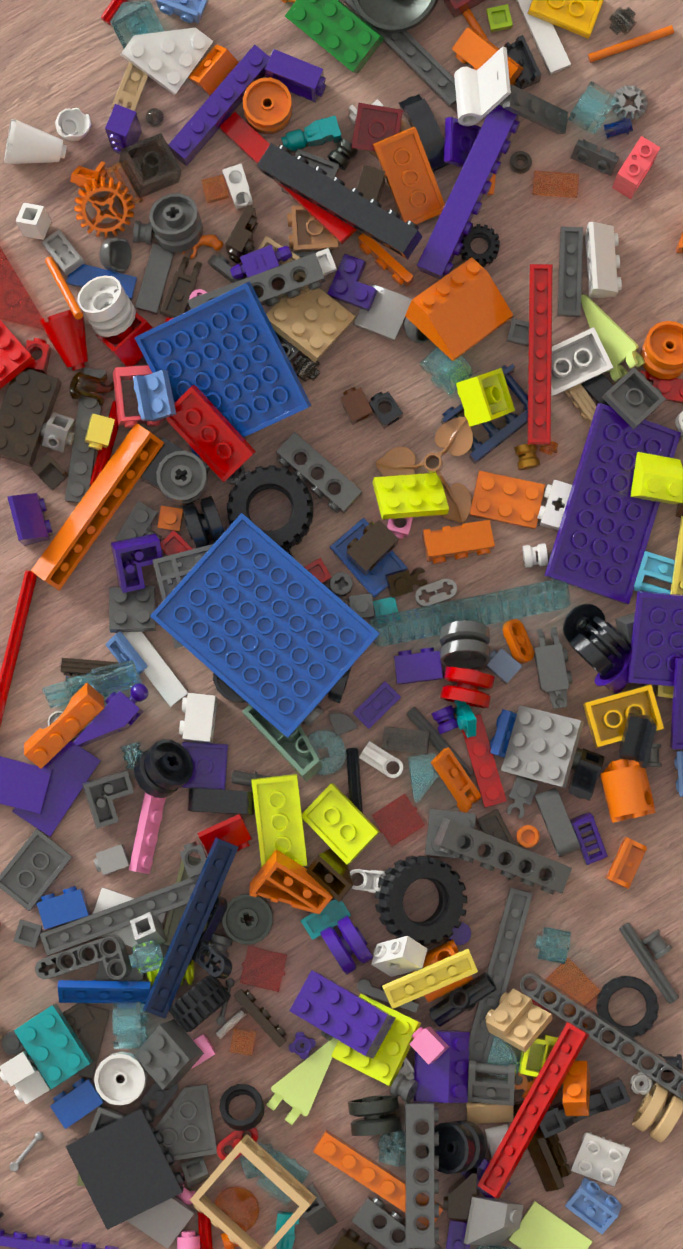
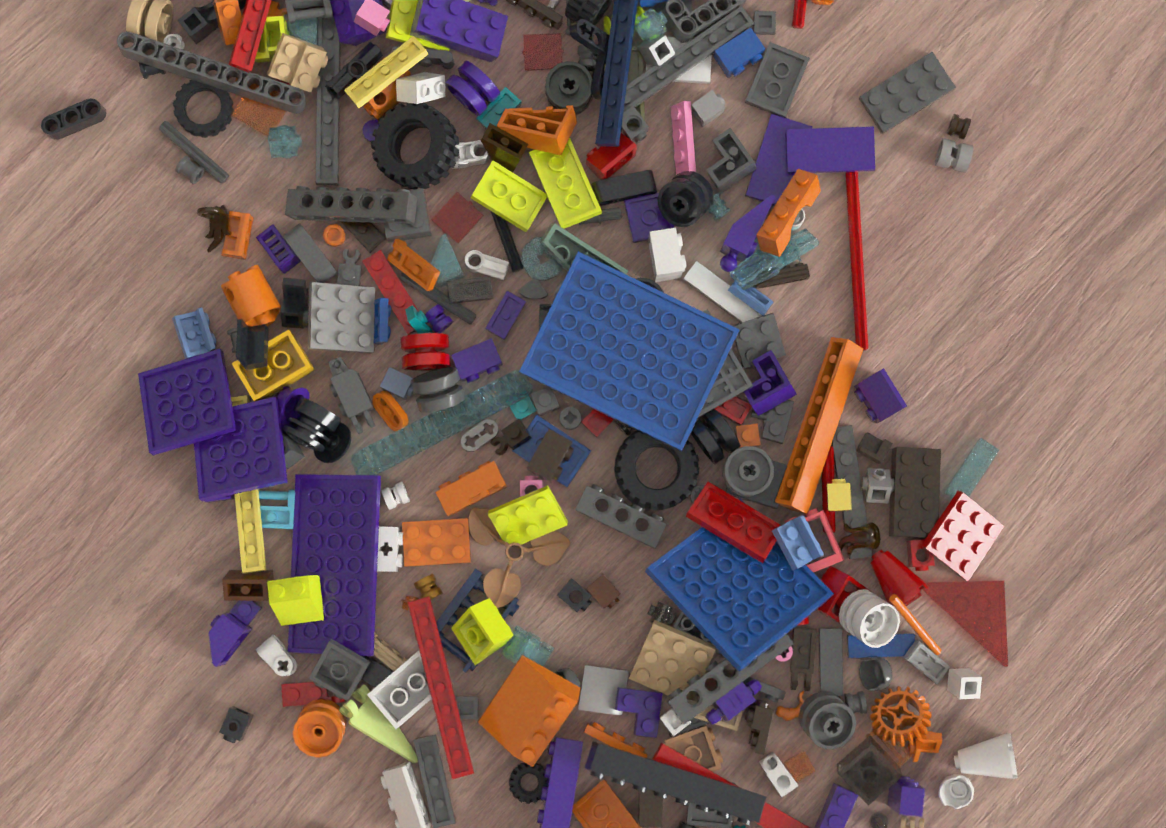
camera: 160 degrees right, 0 degrees up
none -> dark brown piece [197,205,231,253]

